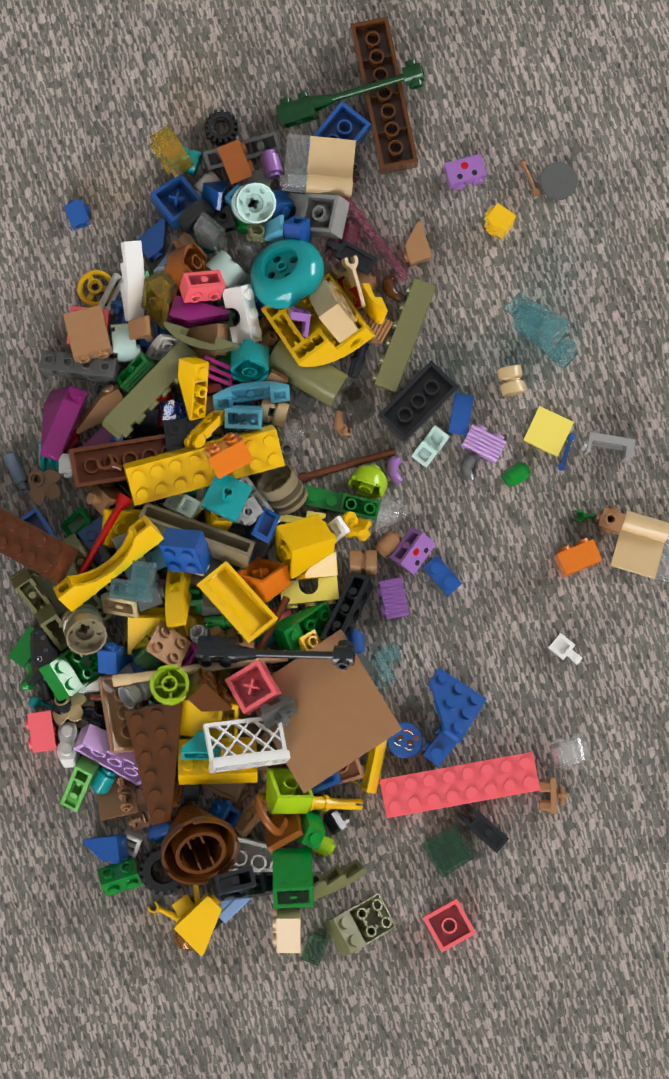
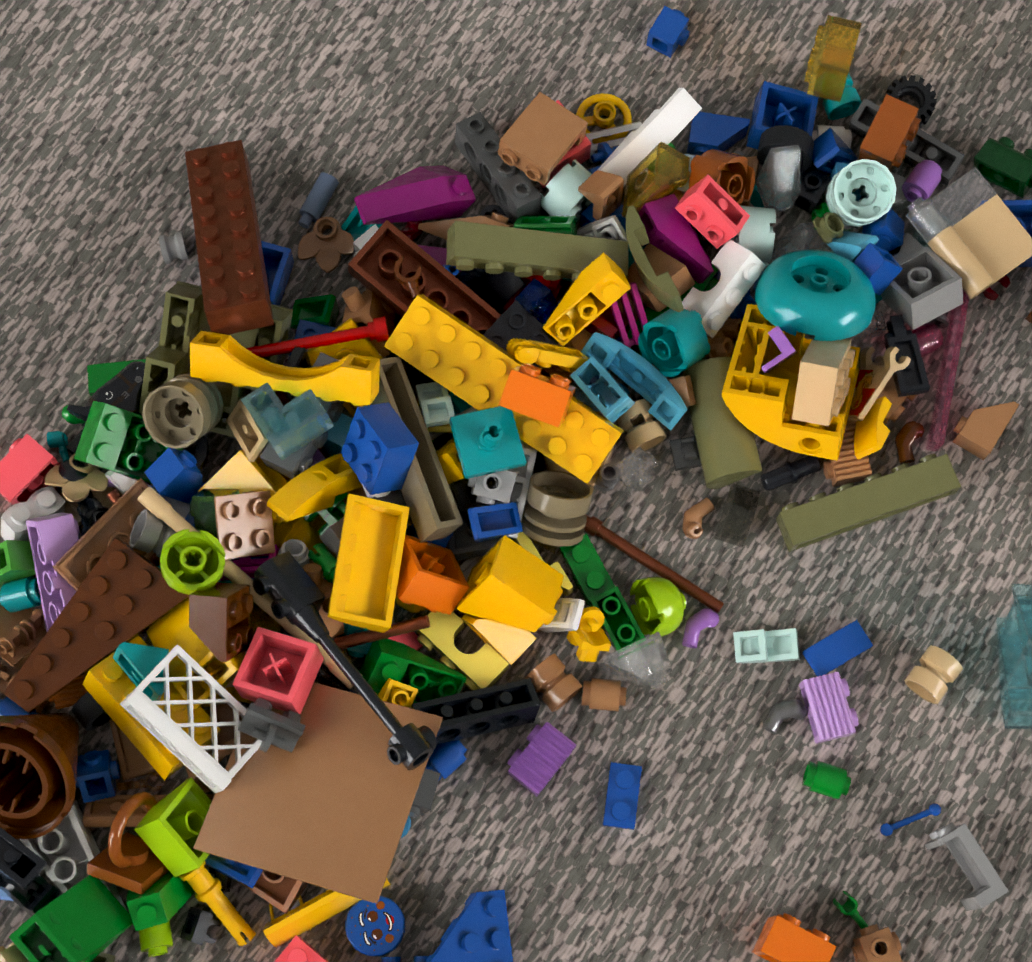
camera: 45 degrees right, 10 degrees down
clear light blue brick [373,641,403,686] -> none
black brick [378,360,459,444] -> none
medium lavender brick [390,527,436,575] -> none
light yellow tile [523,406,574,457] -> none

